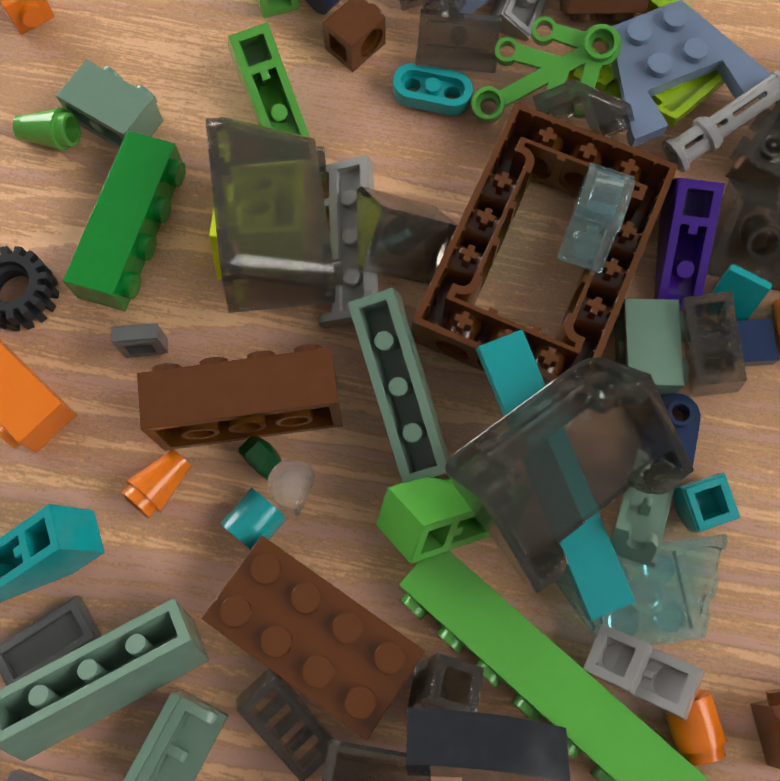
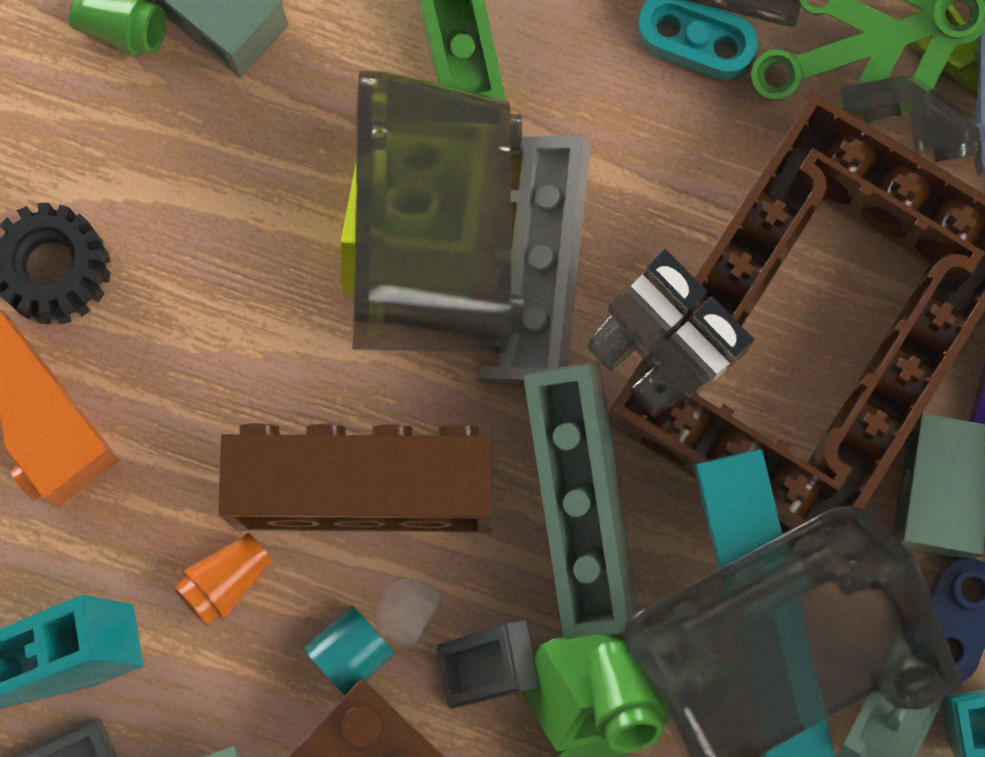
camera: 10 degrees right, 5 degrees up
green brick [63,131,186,311] -> none
dark grey tile [111,323,168,358] -> none
dark green tile [238,436,283,481] -> none
clear smoke slope [357,186,458,285] -> none
clear light blue brick [557,162,635,273] -> none
none -> dark grey tile [437,620,540,709]
none -> clear smoke hips [588,249,755,417]
none -> bright green cone [588,642,665,753]

